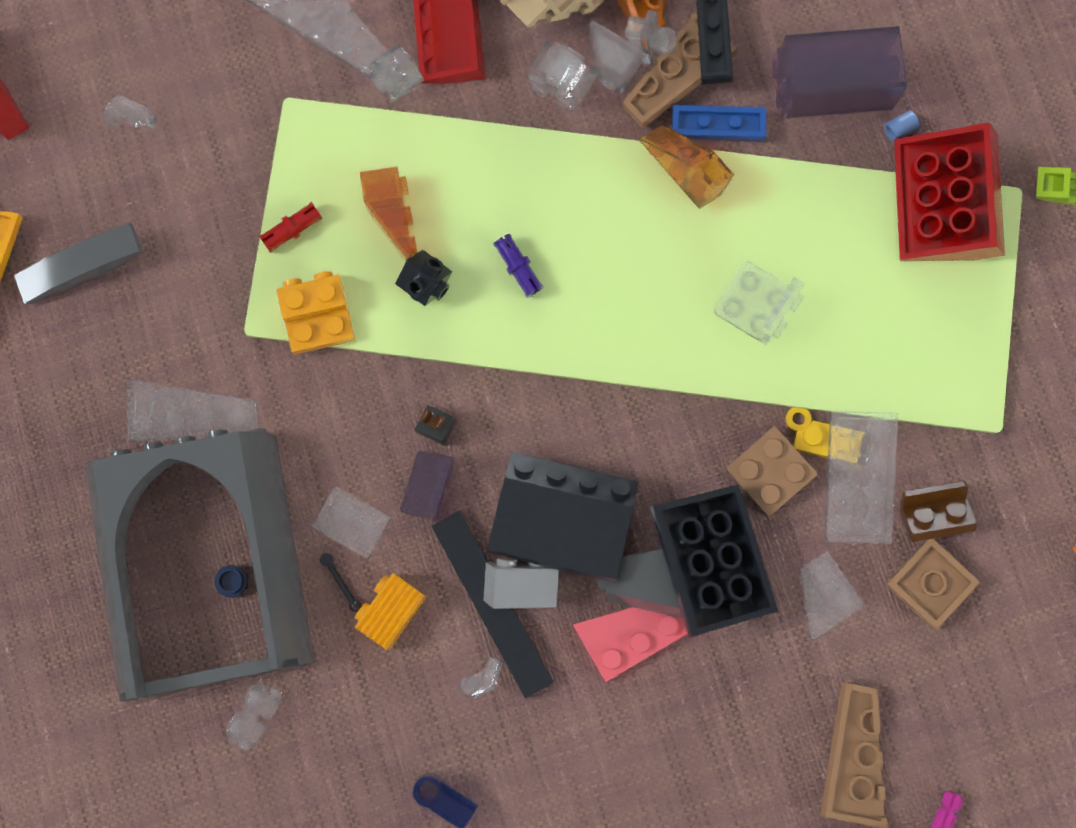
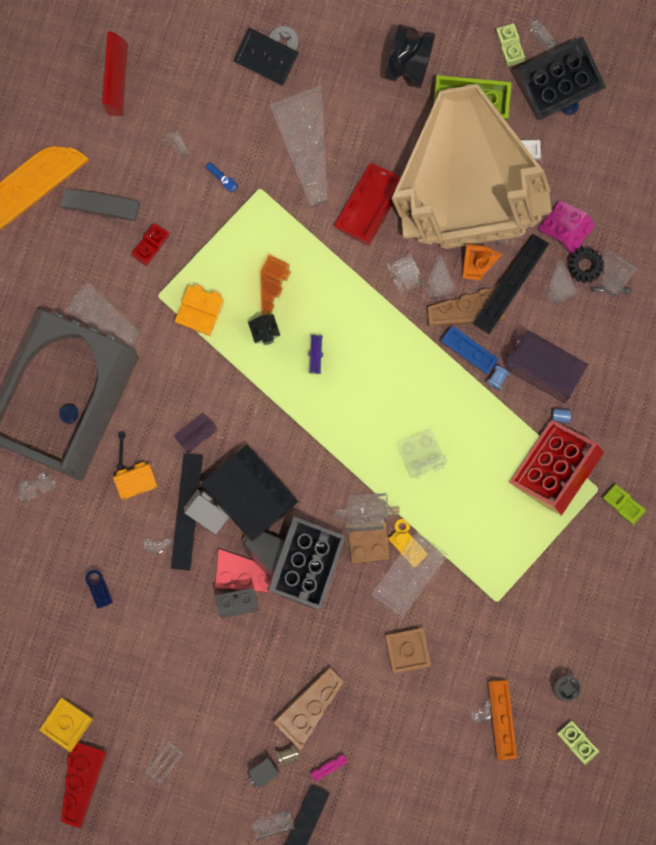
camera: 30 degrees right, 0 degrees up
red pin [259,202,323,253] -> none
clear plate [311,486,392,559] -> none
clear brick [369,44,424,101] -> none
pearl dark grey piece [415,405,457,446] -> none
clear hips [625,10,677,65] -> none
clear orange slope [639,125,734,209] -> none
clear wing [799,551,865,641] -> none
reddish brown bracket [900,481,977,542] -> none
none -> red slope [131,223,170,266]
none -> blue piece [206,163,238,192]
none -> dark grey window [215,588,259,618]
none -> clear plate [334,493,400,532]
none -> medium blue bush [486,365,510,391]

